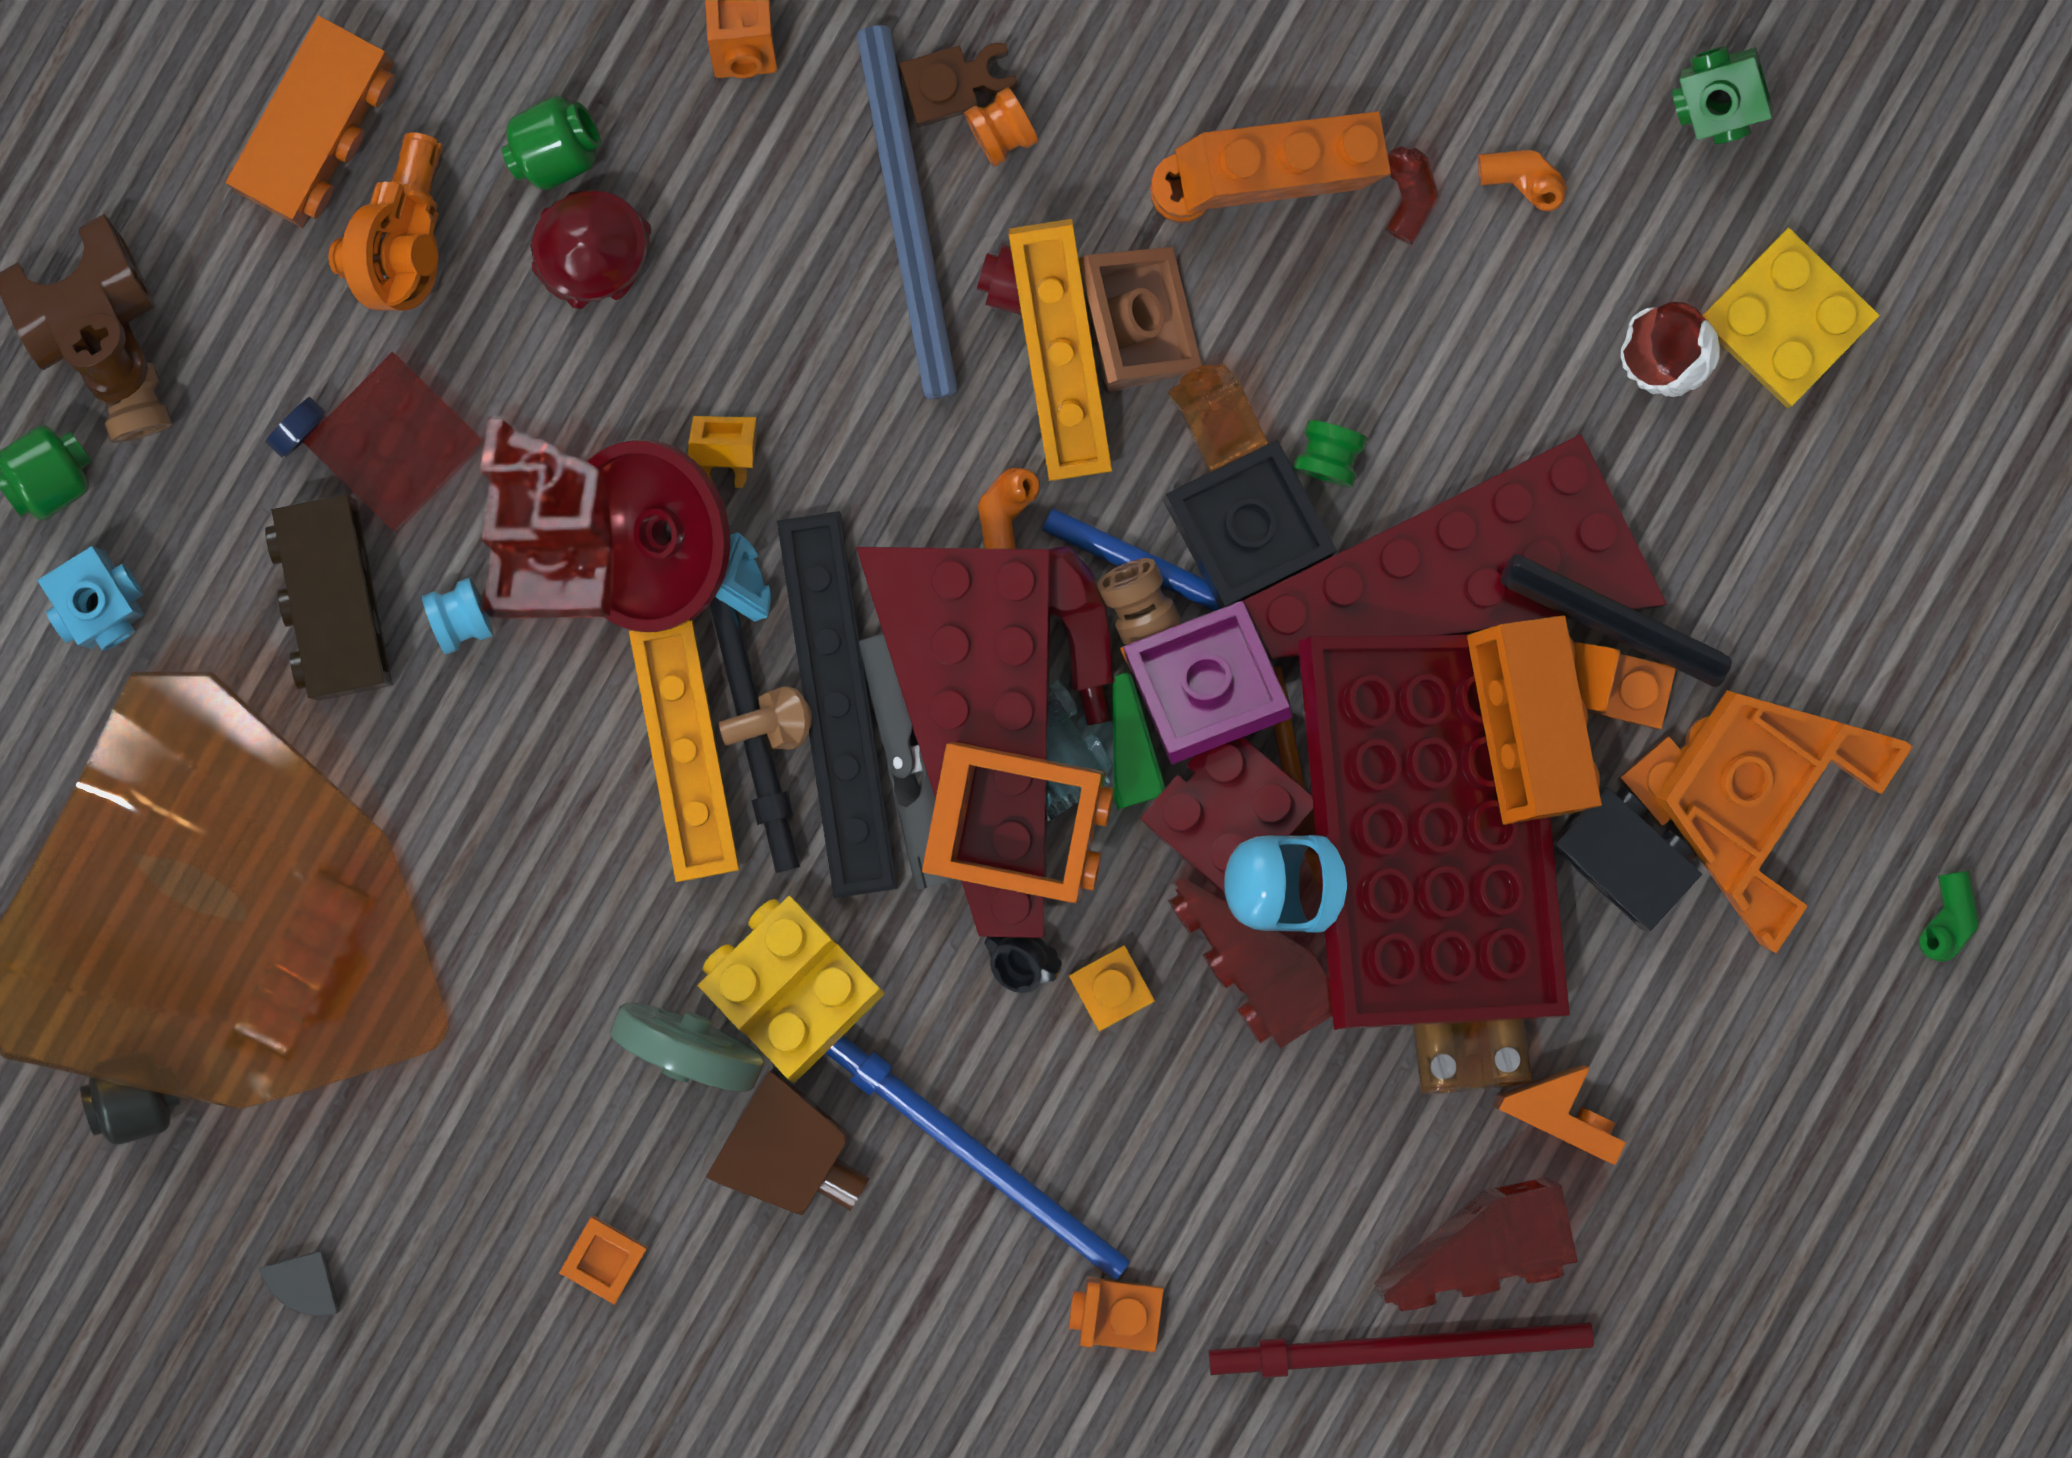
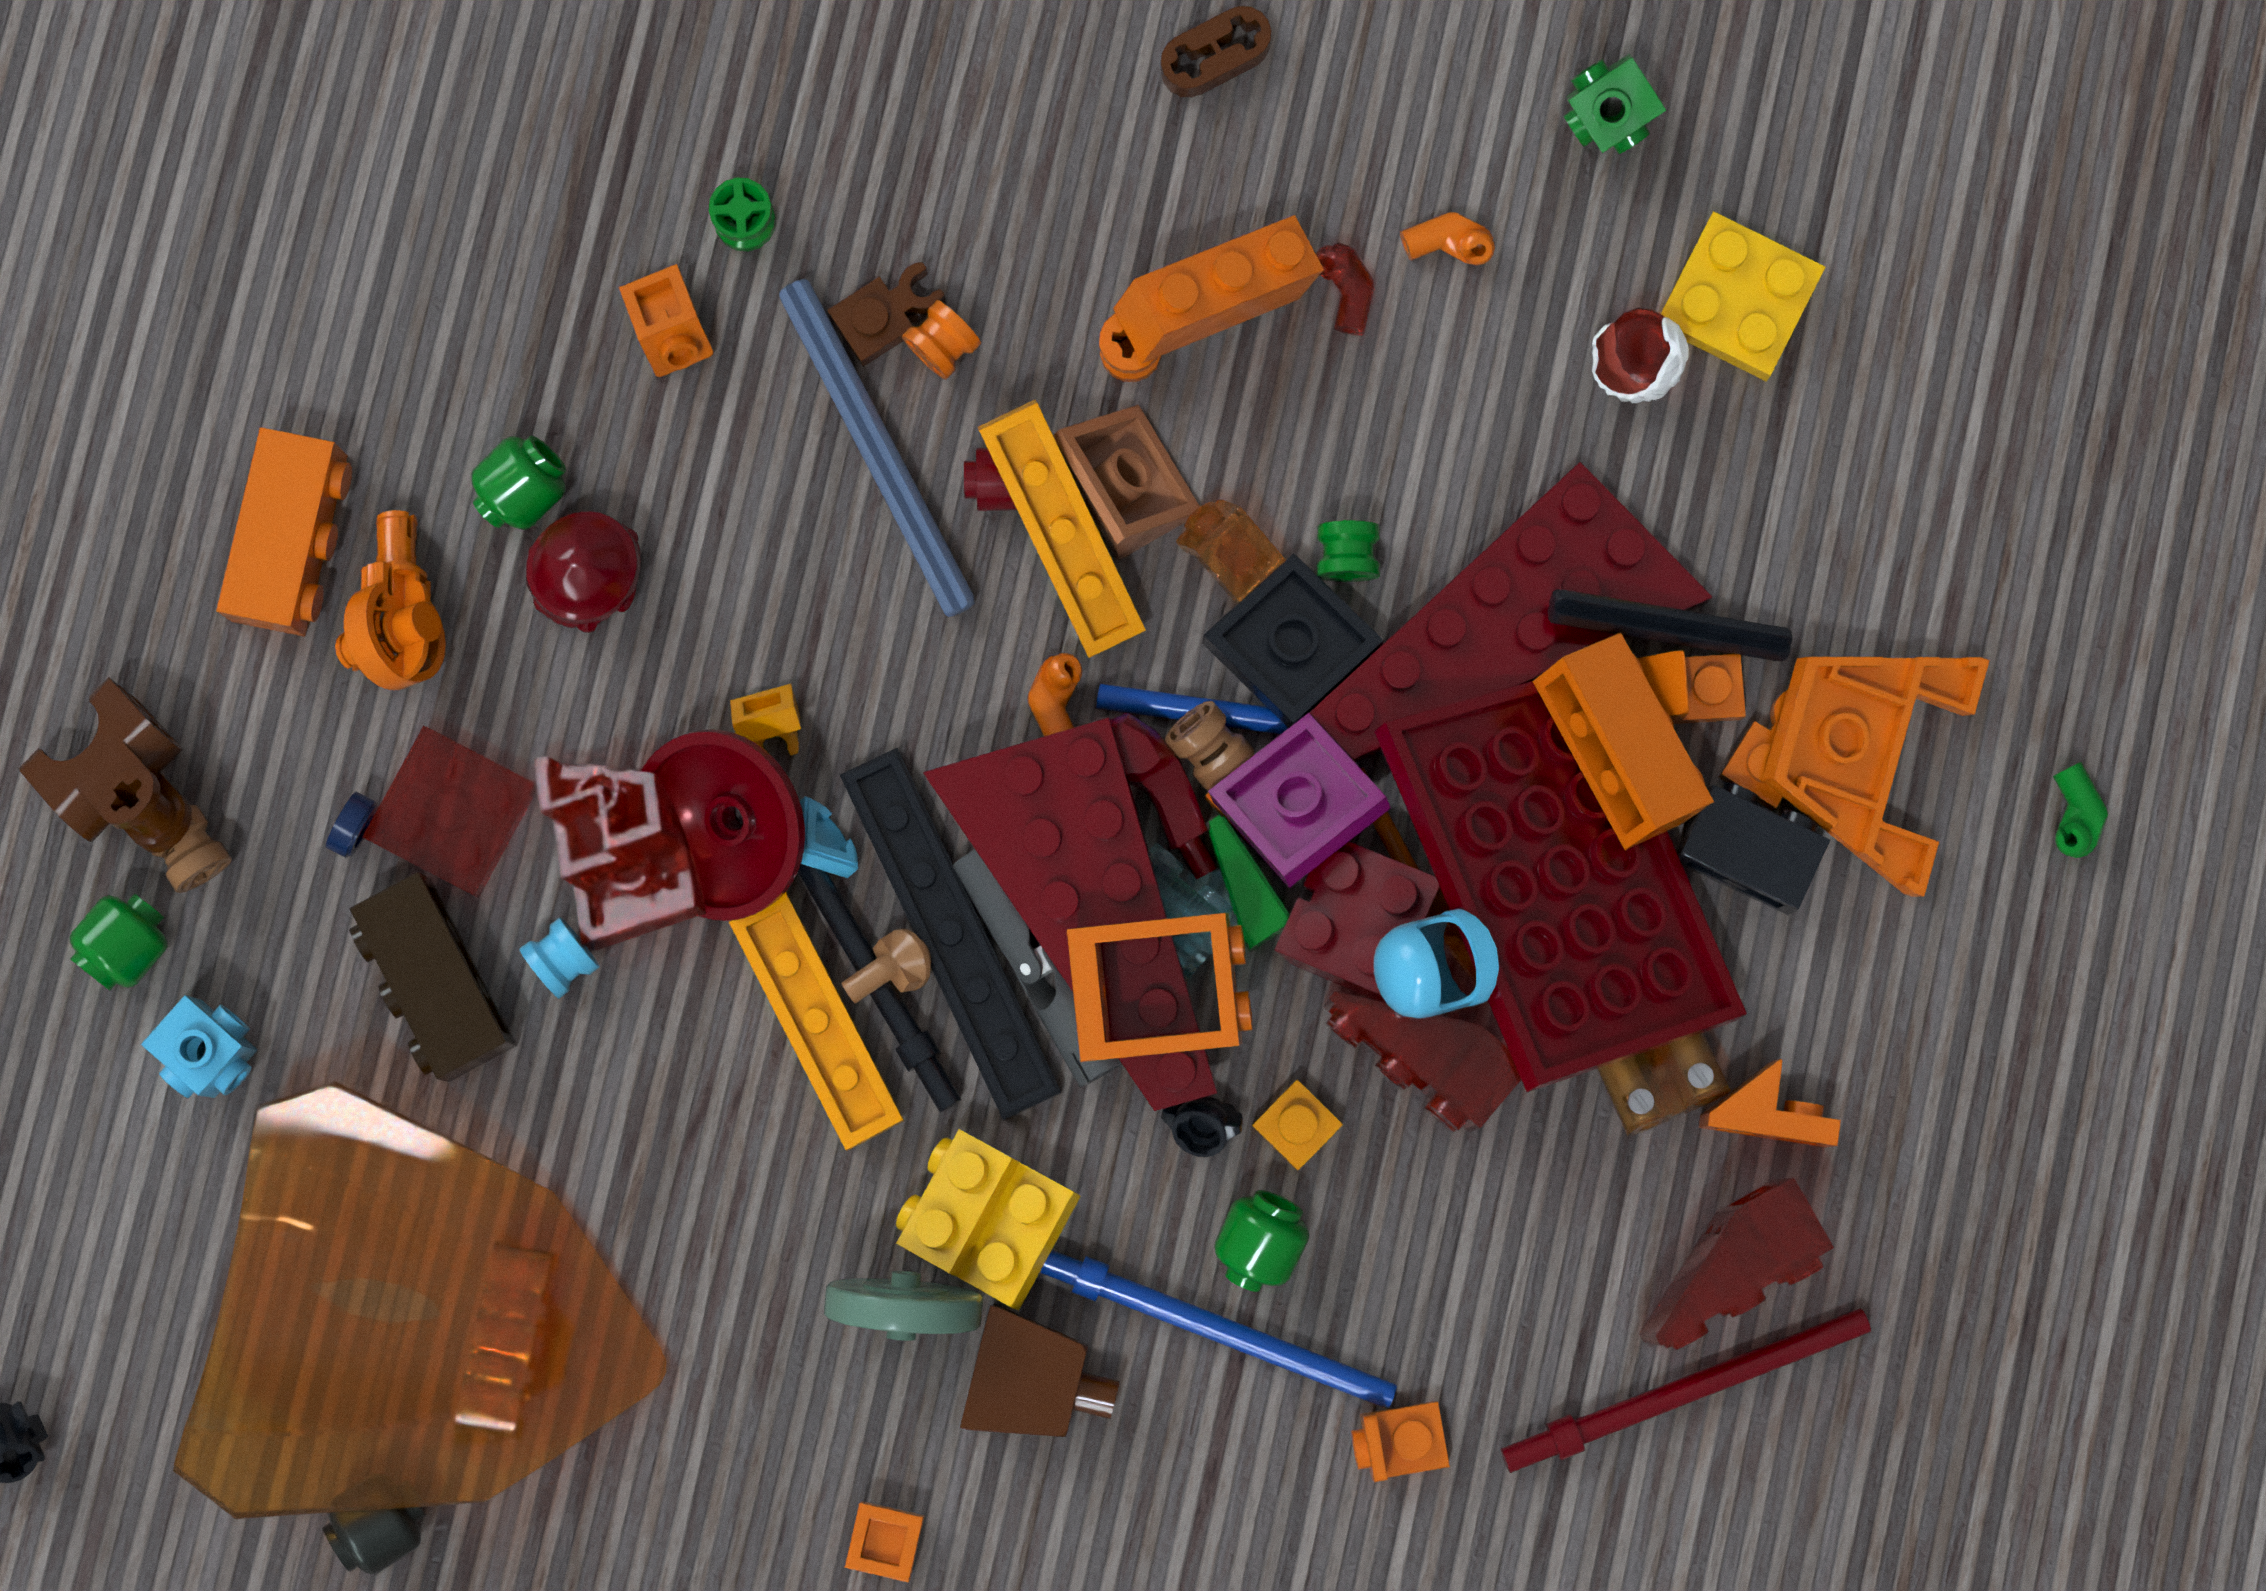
camera: 10 degrees left, 5 degrees down
none -> green head [1214,1190,1310,1292]

